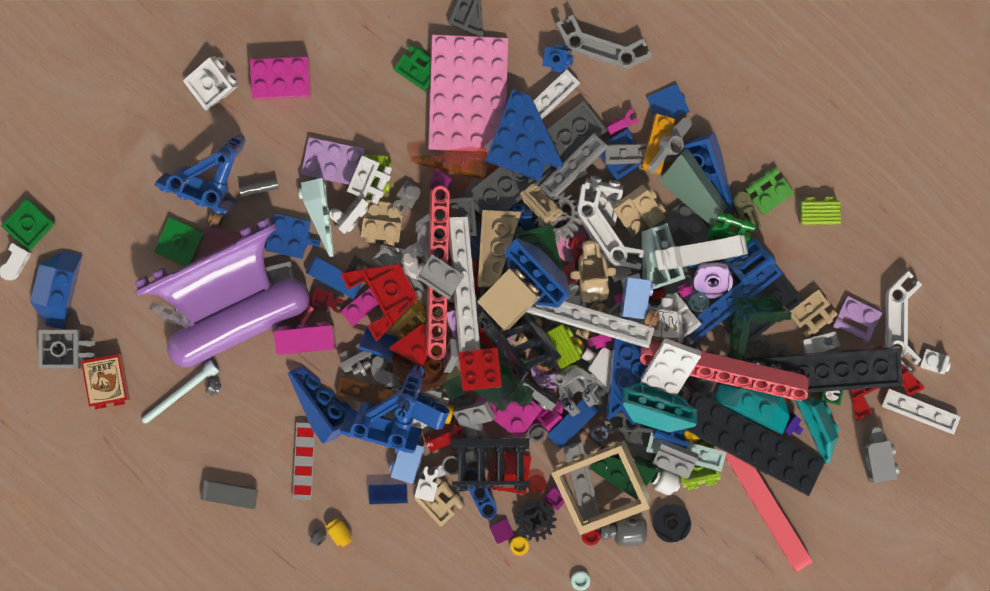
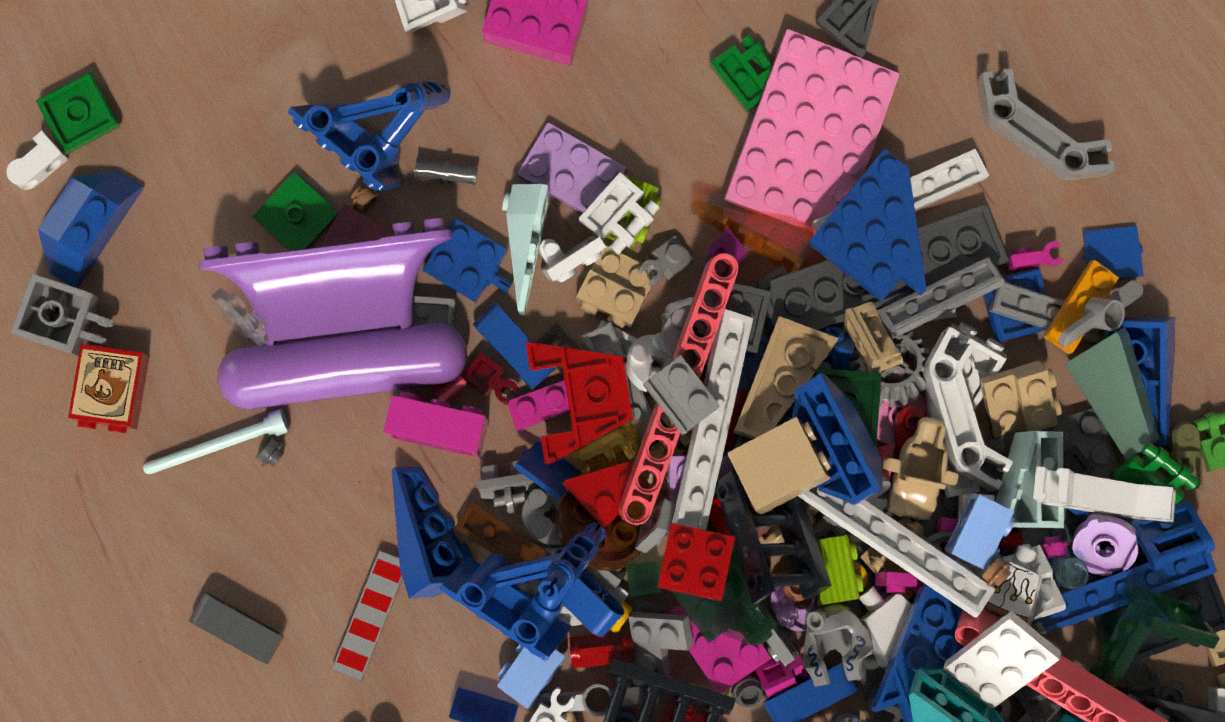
camera: 15 degrees right, 5 degrees down
blue brick [542,44,573,73] -> none

